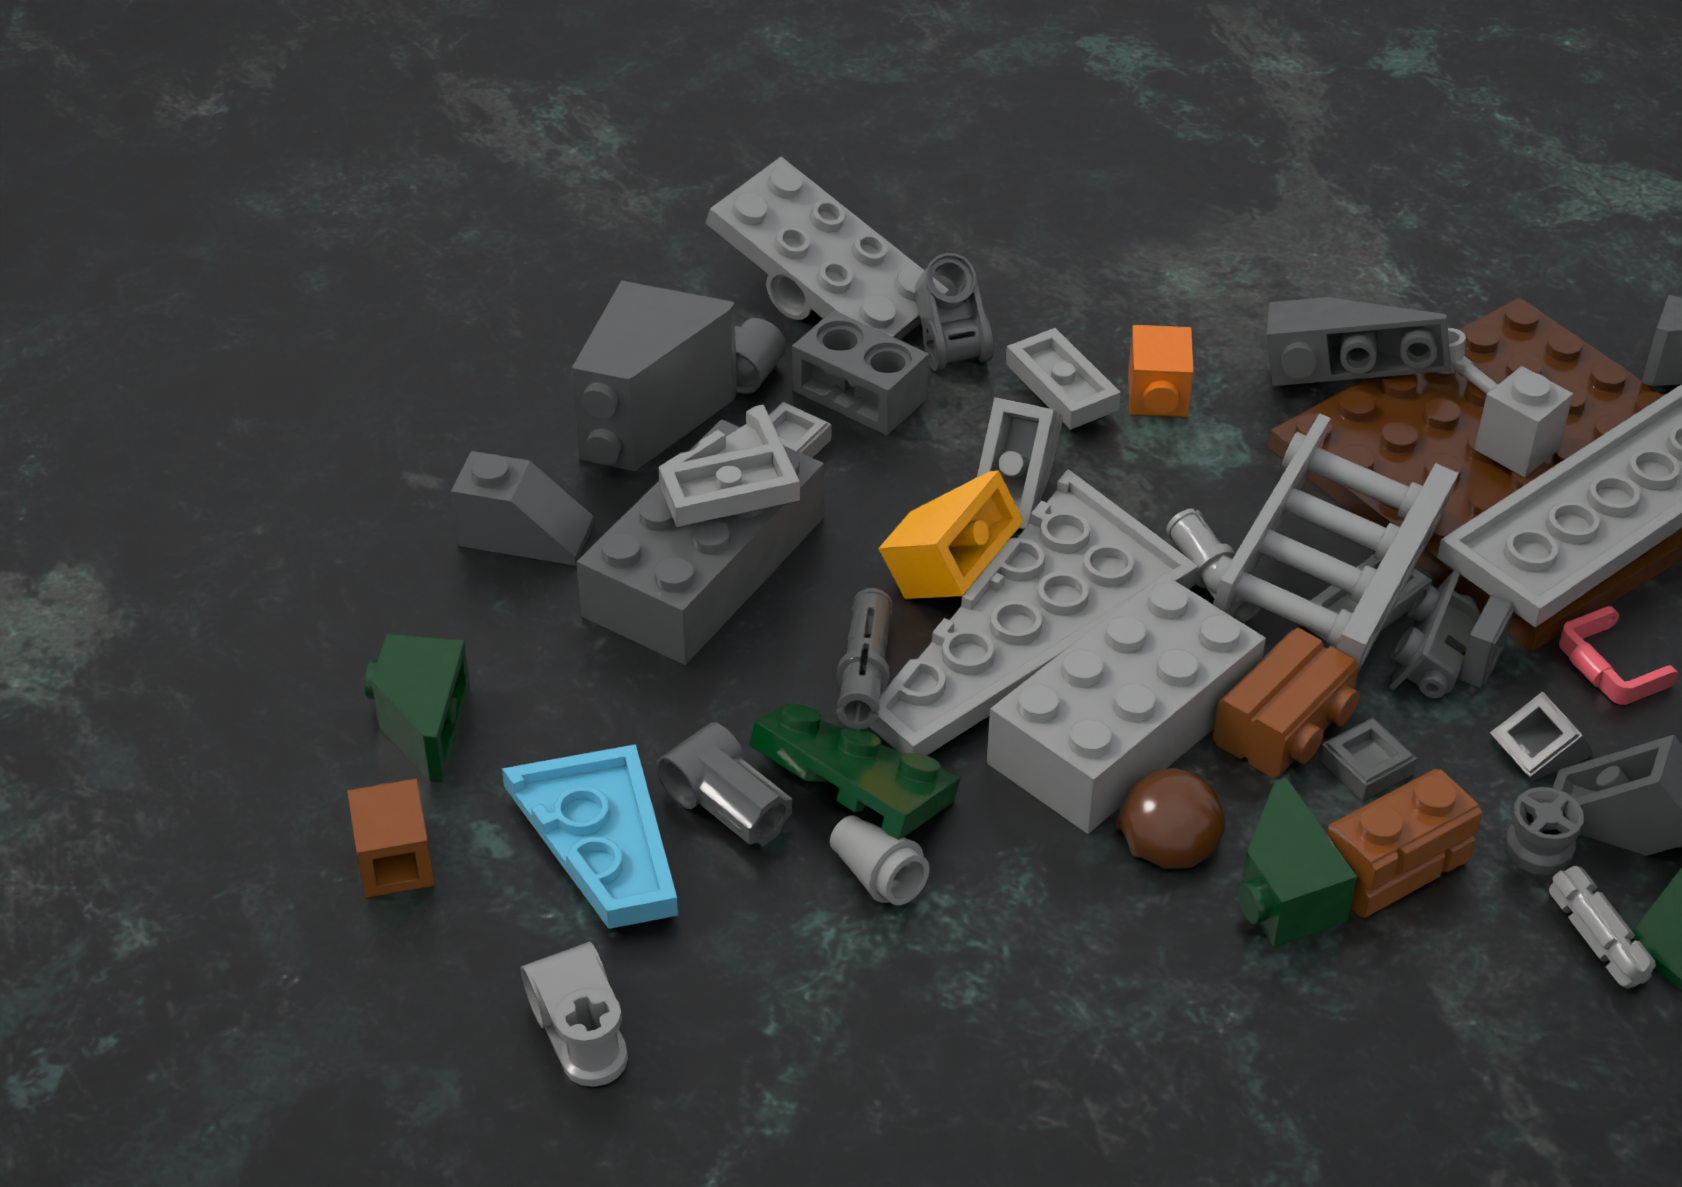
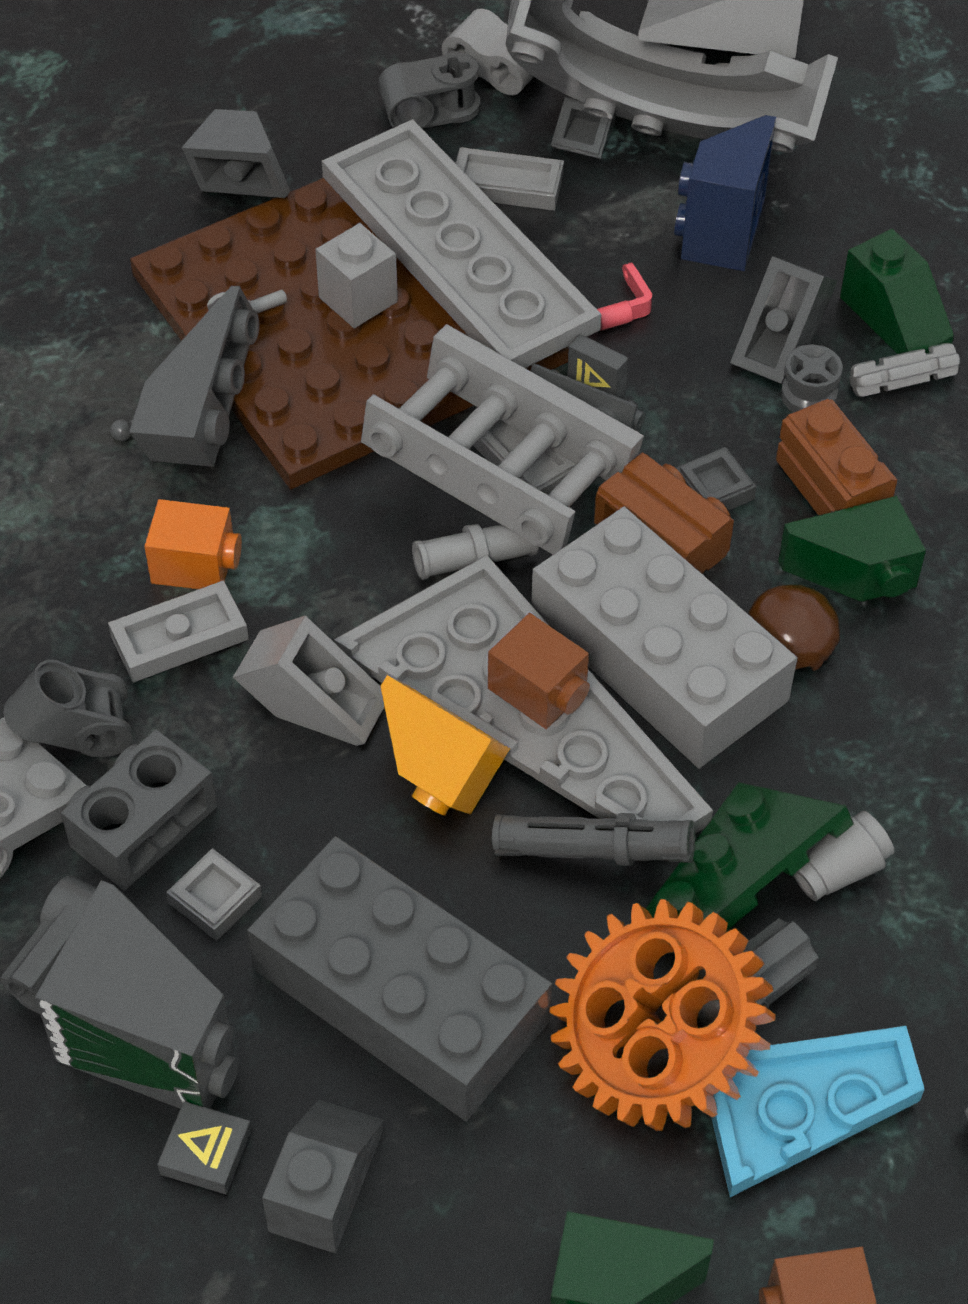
camera: 85 degrees left, 10 degrees up
light grey wing [659,405,800,527] -> none
dark grey slope [1490,692,1594,781] -> none
none -> dark grey tile [157,1101,252,1195]
none -> dark orange brick [488,612,590,730]
none -> orange gear [549,899,775,1131]

